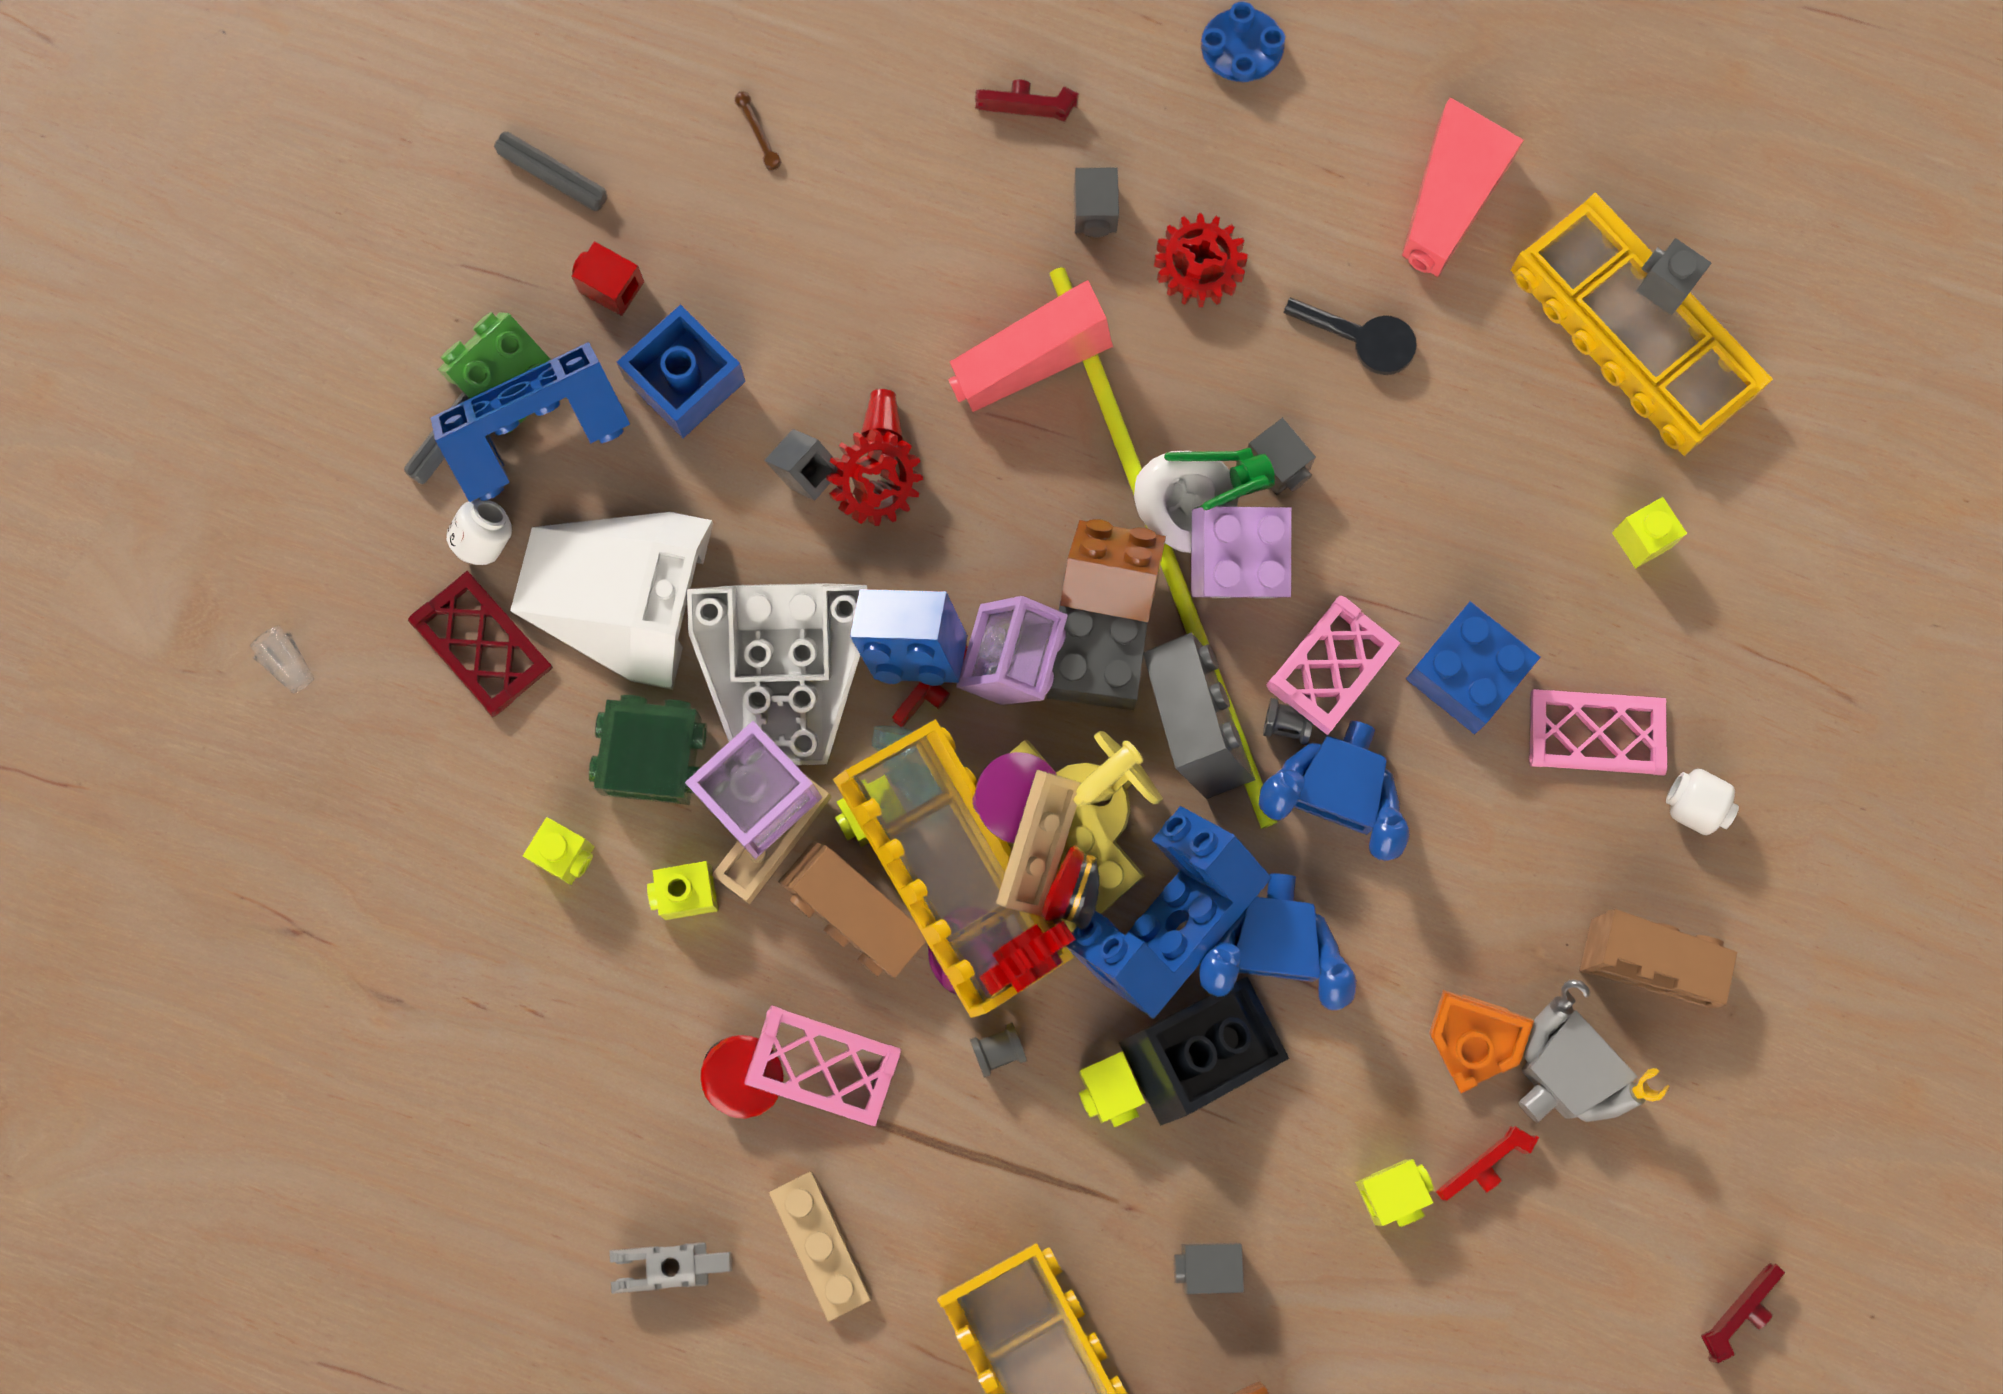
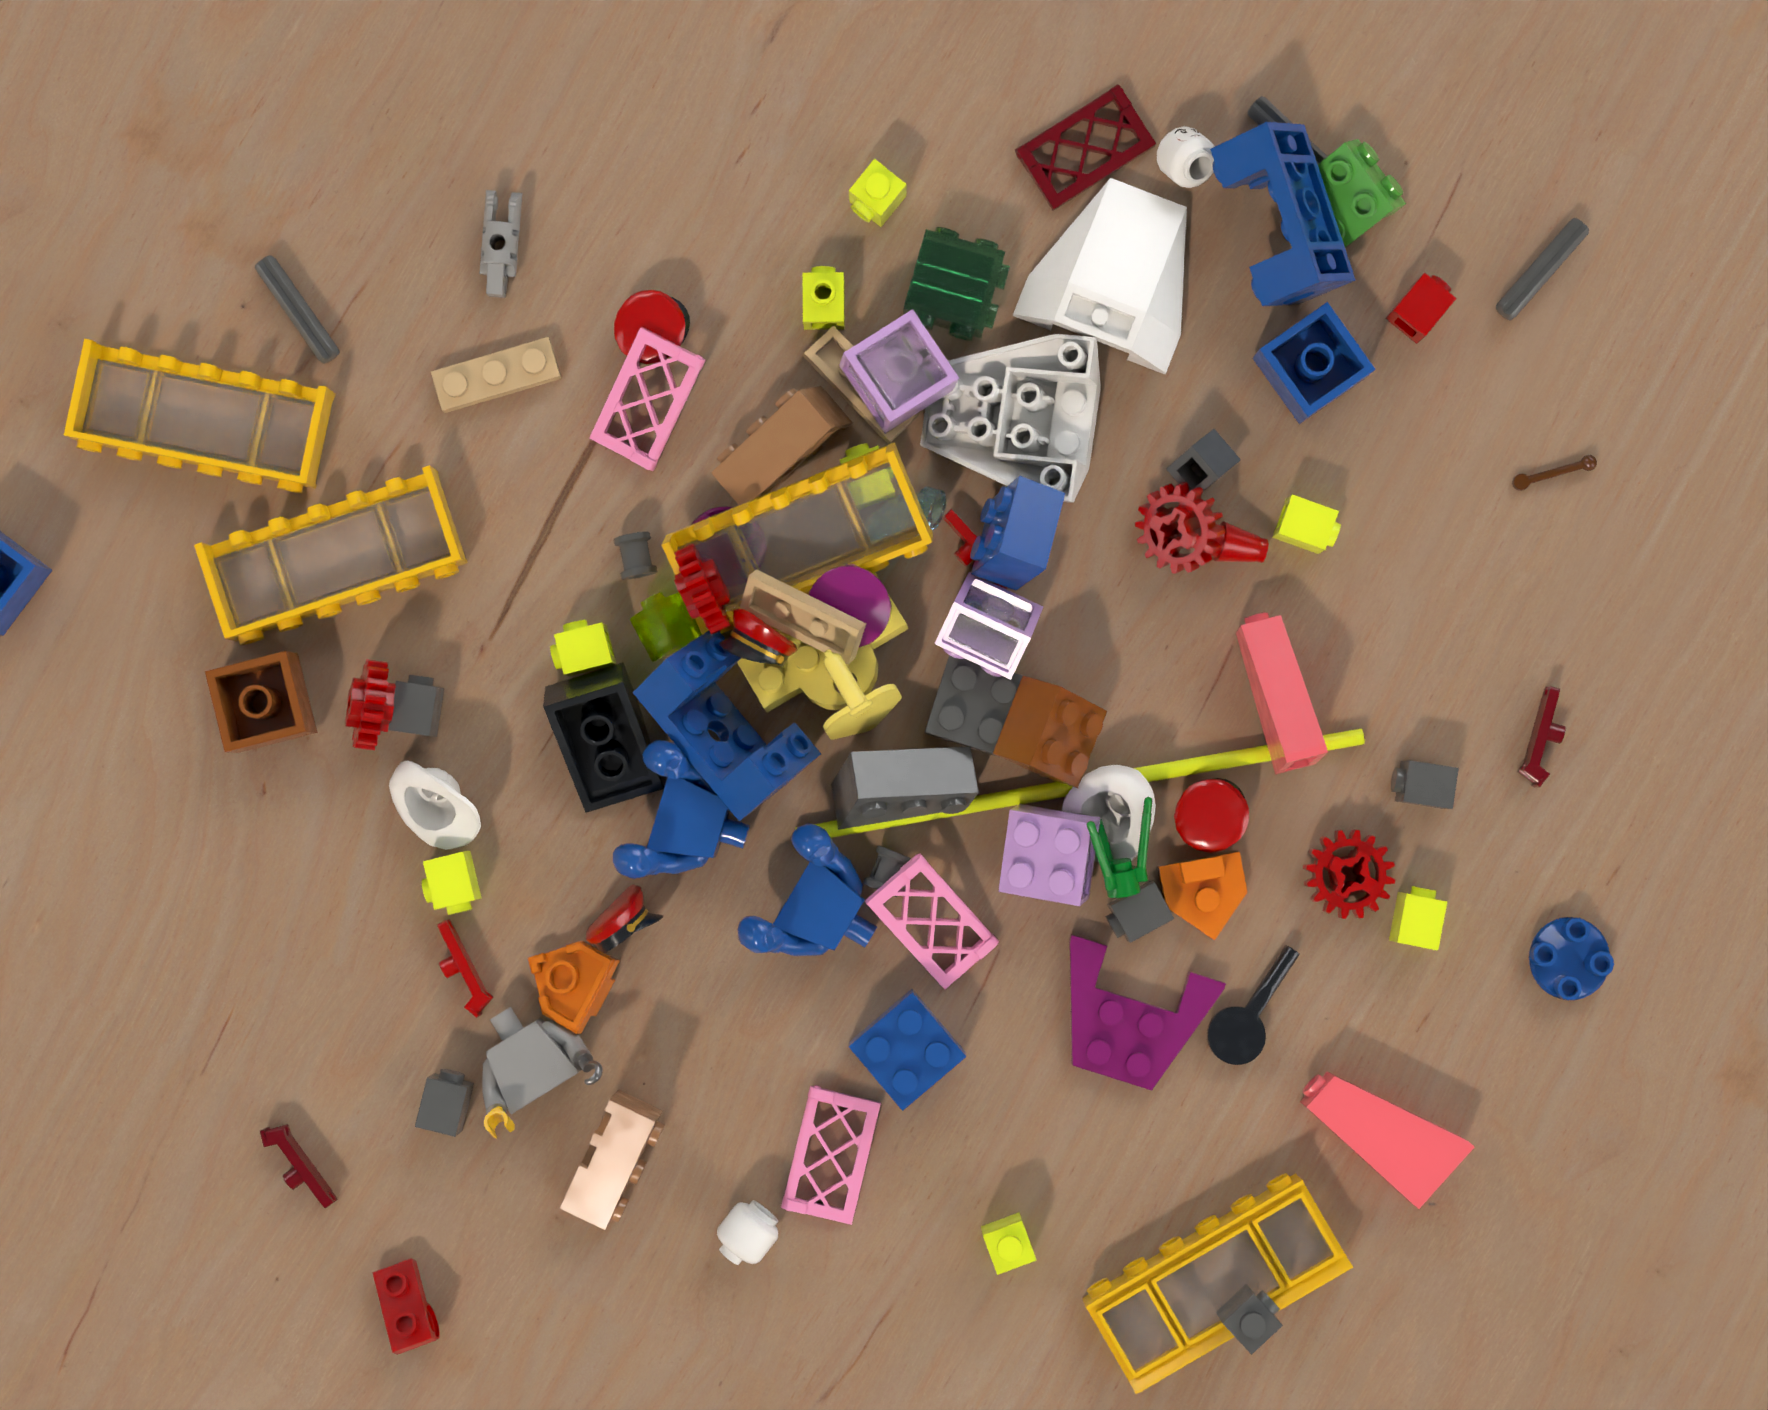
camera: 105 degrees right, 10 degrees up
none -> red gear [345,659,396,751]
none -> red plate [372,1258,440,1355]
none -> white hat [389,761,481,850]
none -> dark grey brick [415,1069,474,1137]
none -> red piece [585,884,663,953]
none -> clear neon green brick [630,592,703,662]
none -> magenta wing [1069,934,1226,1091]
none -> orange plate [1157,851,1247,940]
none -> red piece [1174,778,1249,853]
none -> neon yellow brick [1272,494,1341,554]
none -> neon yellow brick [1389,886,1447,951]

